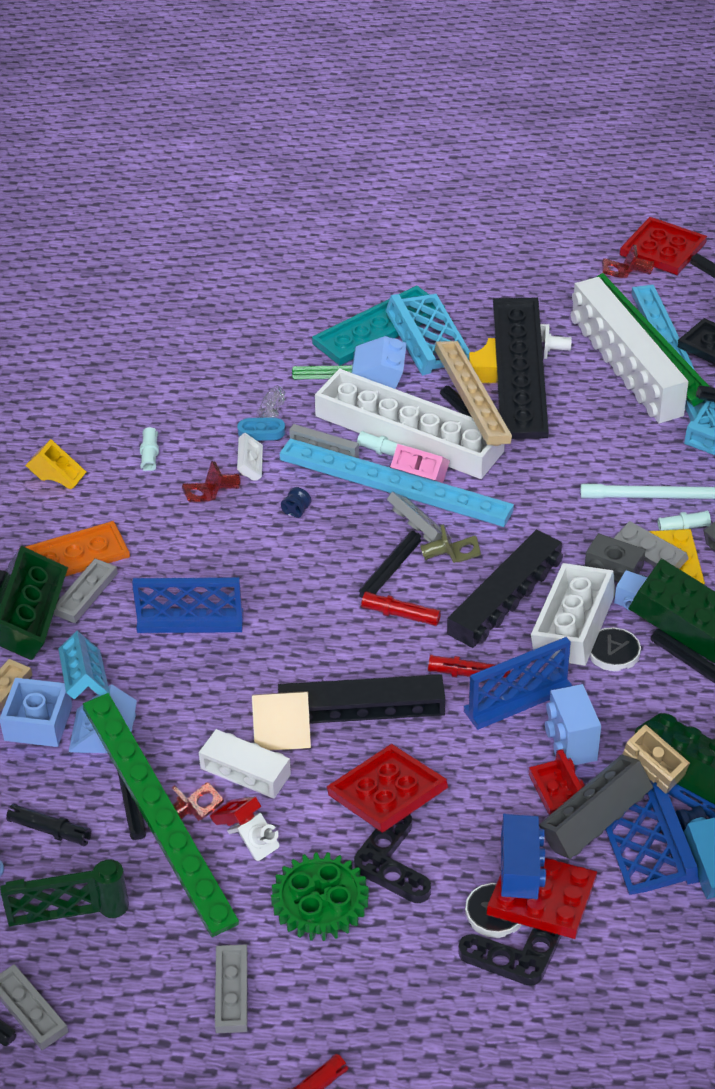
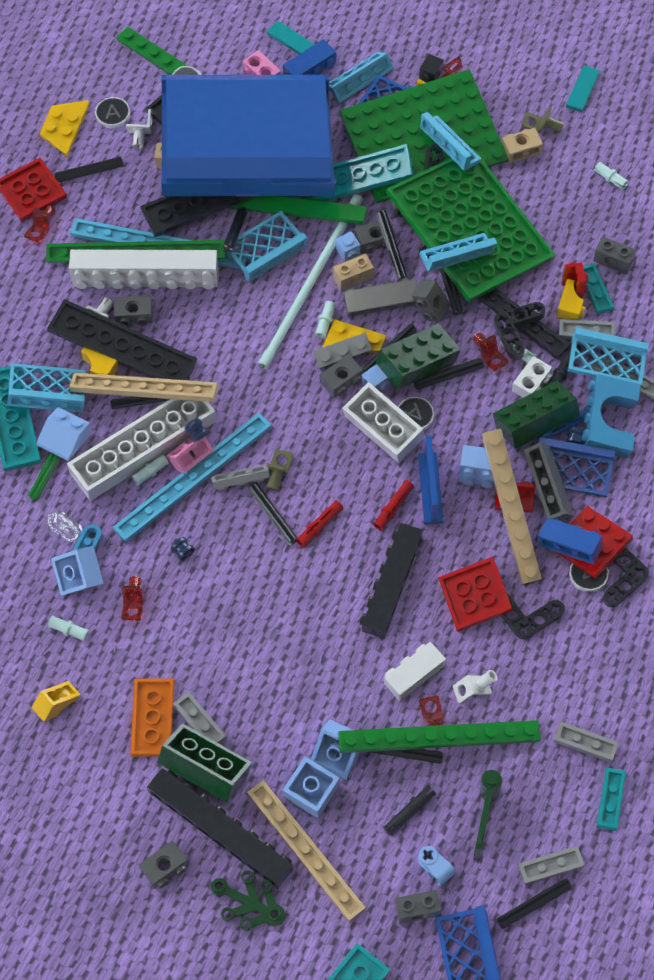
camera: 65 degrees left, 20 degrees up
medium azure fence [58,631,110,699] -> none
blue fence [132,577,244,633] -> none
red plate [209,797,261,826] -> none
white plate [237,433,263,480] -> none
tile [252,691,311,750] -> none
green gear [271,852,369,941] -> none
light grey plate [289,424,359,458] -> none
black brick [447,529,563,648] -> none
tan brick [623,724,690,794] -> none
none -> light blue slope [51,546,104,596]
none -> dark grey brick [114,295,153,326]
none -> dark blue wheel [184,418,208,442]
none -> tan plate [481,429,542,584]
none -> teal tile [596,767,626,831]

